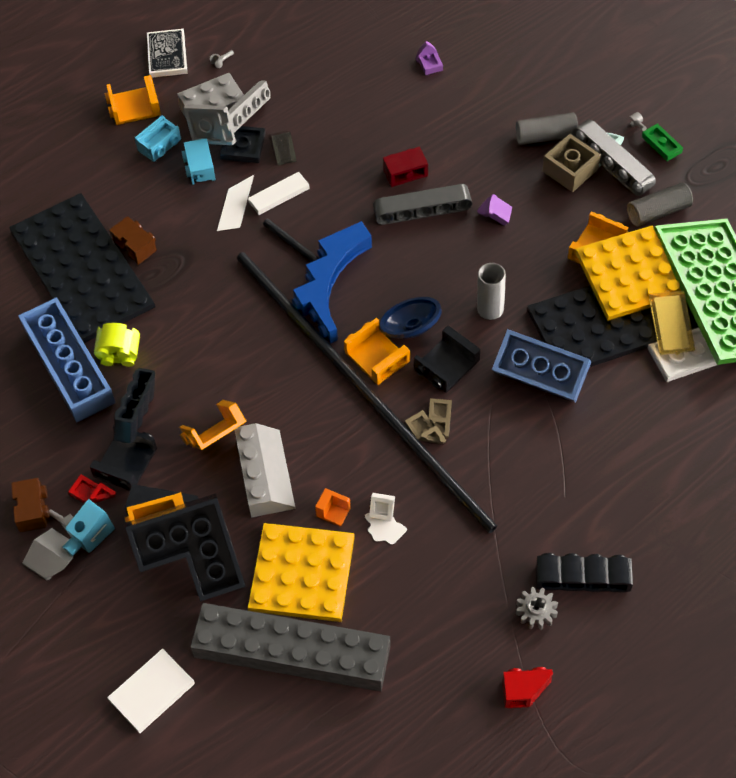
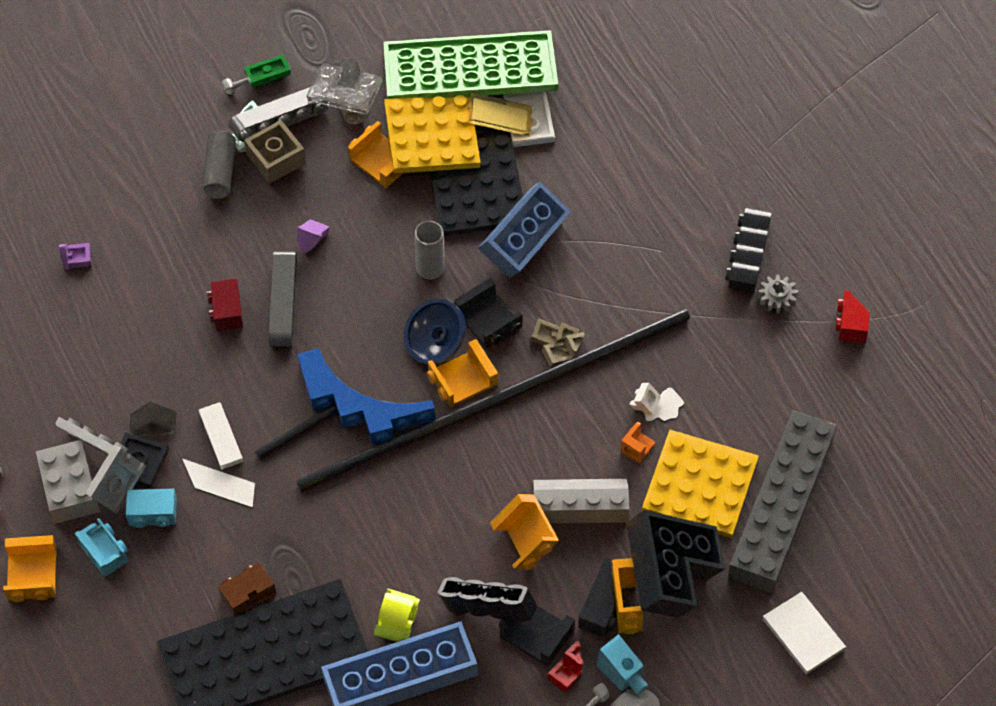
camera: 80 degrees left, 0 degrees up
none -> clear plate [306,63,382,115]

